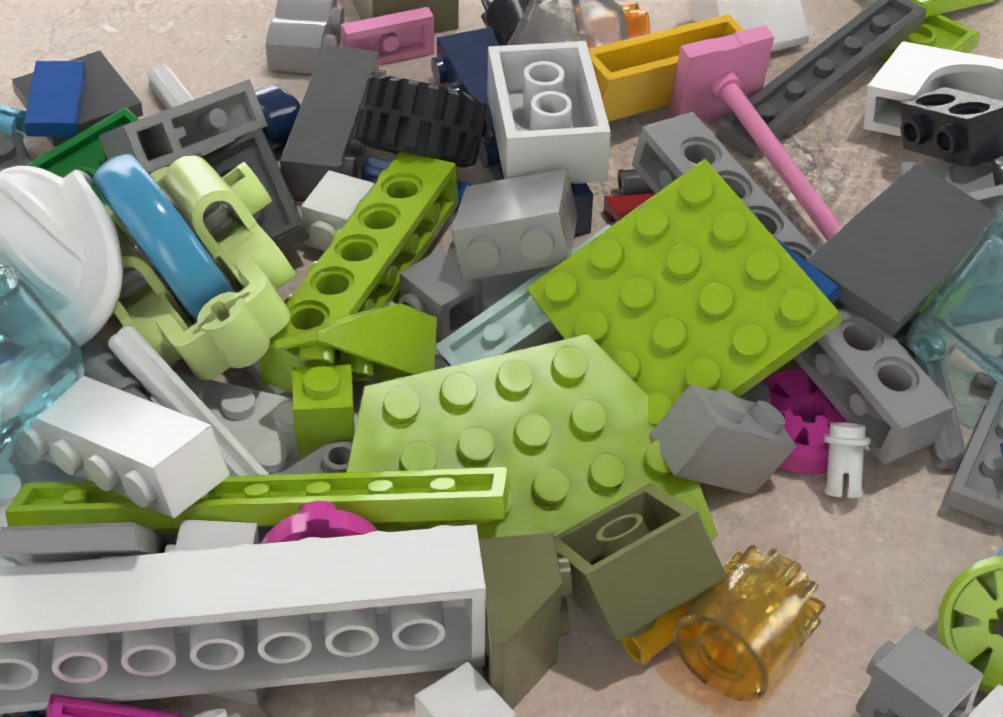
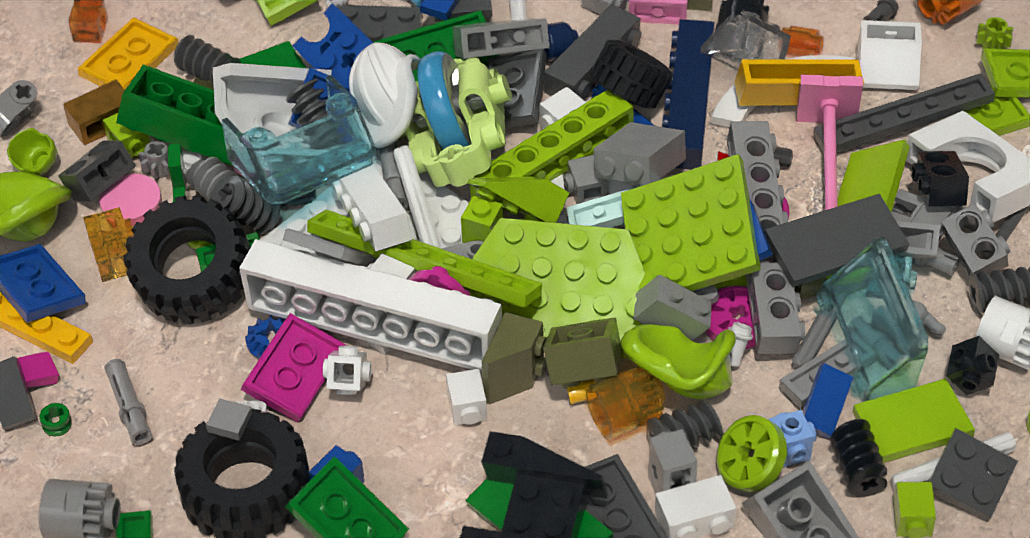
camera: 30 degrees right, 5 degrees up
white brick [487,41,611,184] -> none
none -> lime piece [621,324,736,399]
none -> dark grey piece [647,400,724,448]
none -> lime tile [837,139,910,212]

